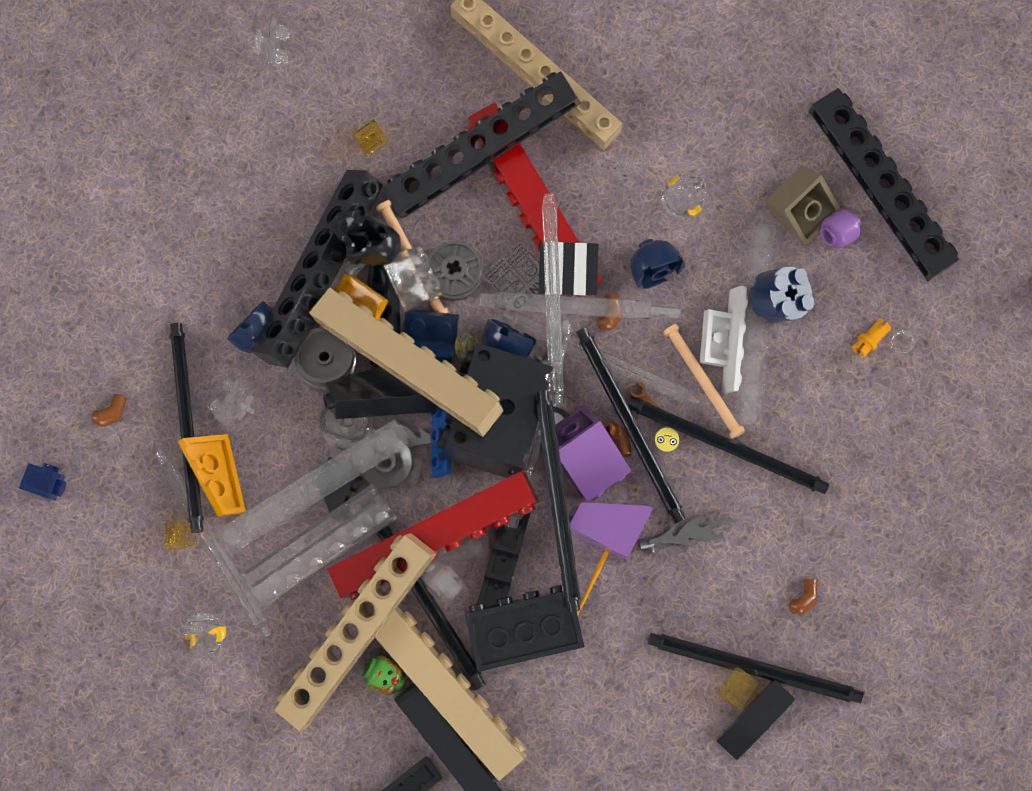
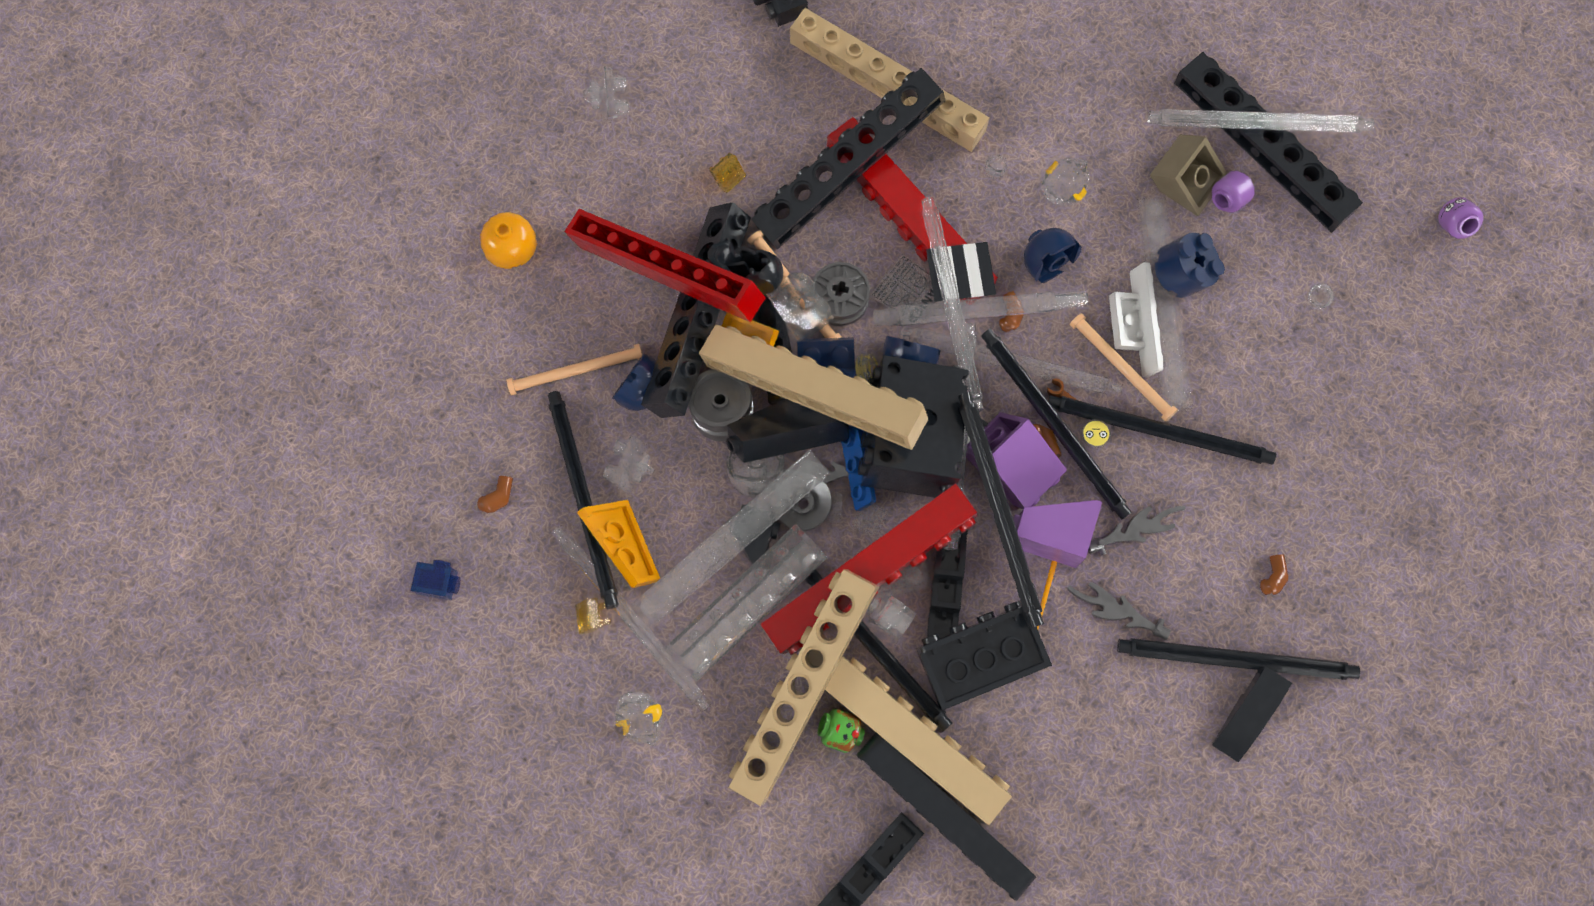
camera: 10 degrees left, 5 degrees down
clear yellow panel [716,667,760,710] -> none
light orange pin [852,318,891,358] -> none
none -> light orange cylinder [480,212,537,269]
none -> light nougat bar [506,344,642,396]
none -> red brick [564,209,766,323]
none -> flat silver piece [1067,582,1171,640]
none -> clear piece [1148,109,1375,133]

